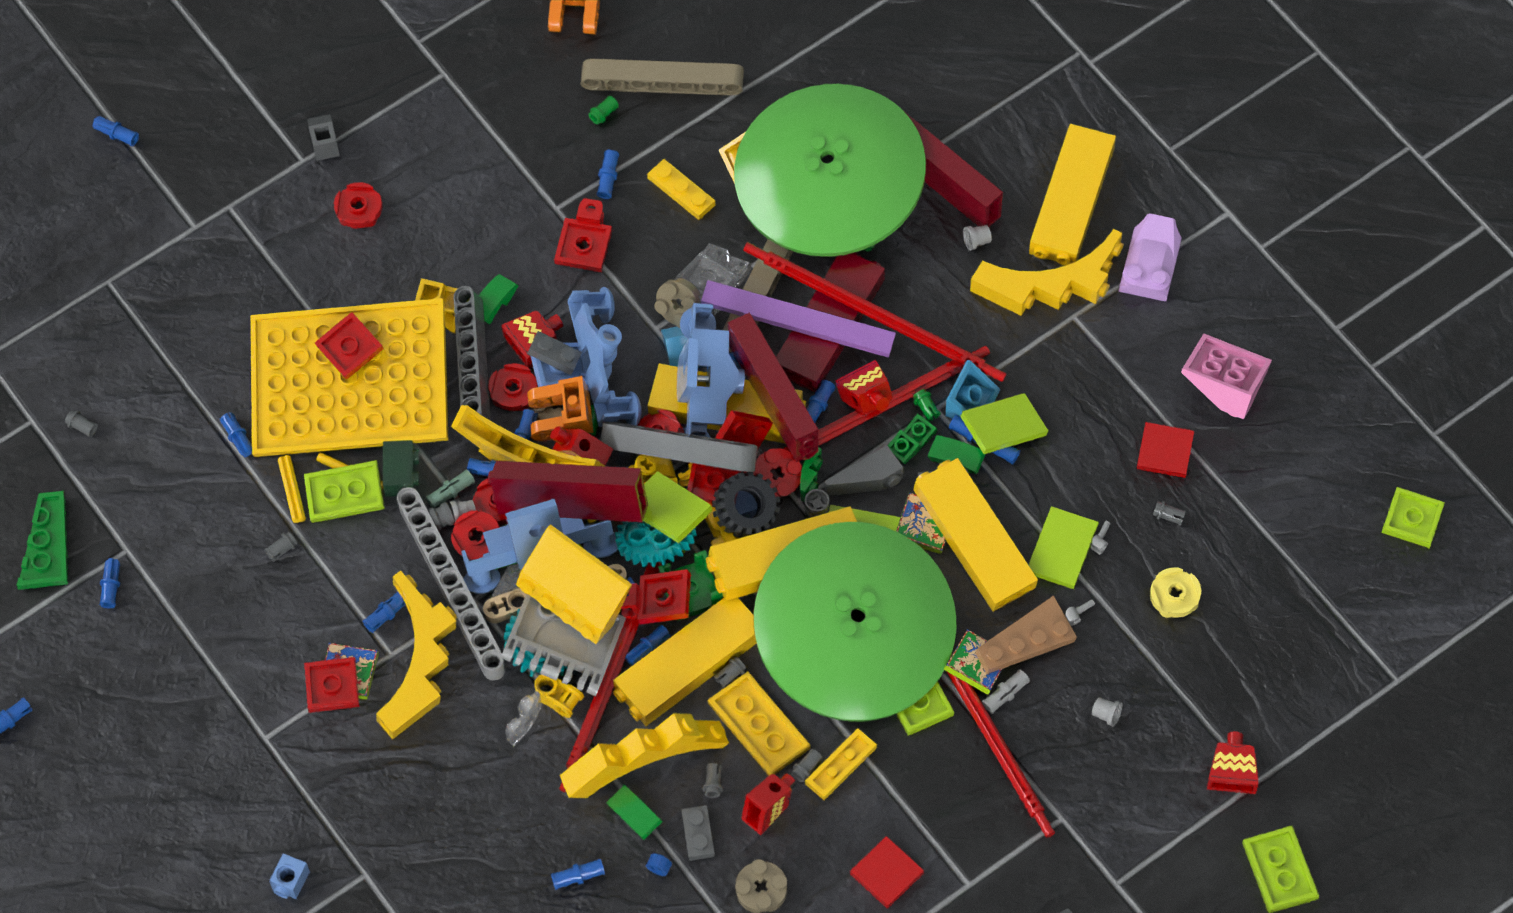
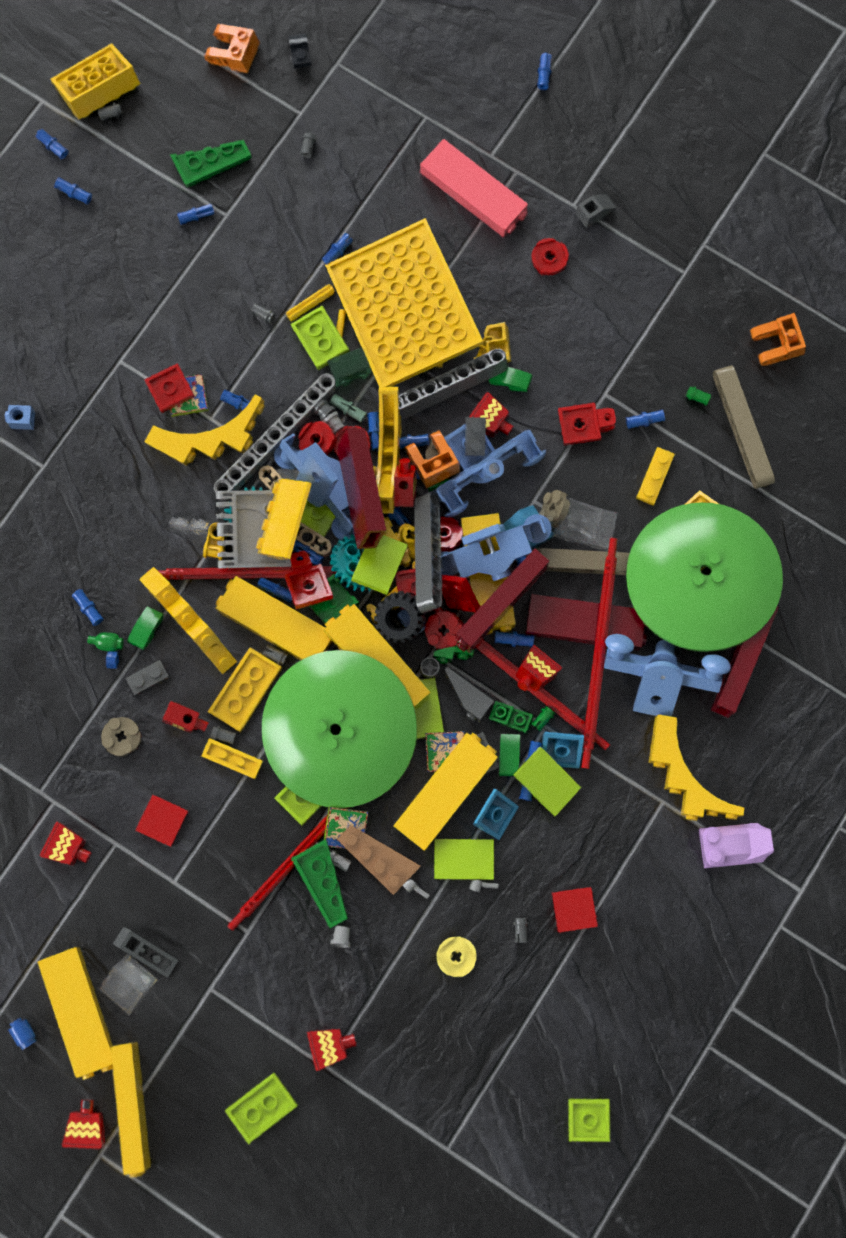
camera: 65 degrees right, 15 degrees up
red plate [315,312,384,380] -> none
red plate [488,363,538,411] -> none
medium lavender tile [701,280,896,358] -> none
dark grey pin [703,763,723,798] -> none
light grey piece [963,225,992,250] -> none
yellow brick [1029,124,1116,265] -> none
bright pink slope [1181,334,1272,419] -> none
none -> green plant [87,632,124,651]
none -> green wing [291,838,348,928]
none -> coral brick [420,139,528,238]
none -> dark azure slope [473,789,519,840]
none -> medium blue piece [604,634,731,717]

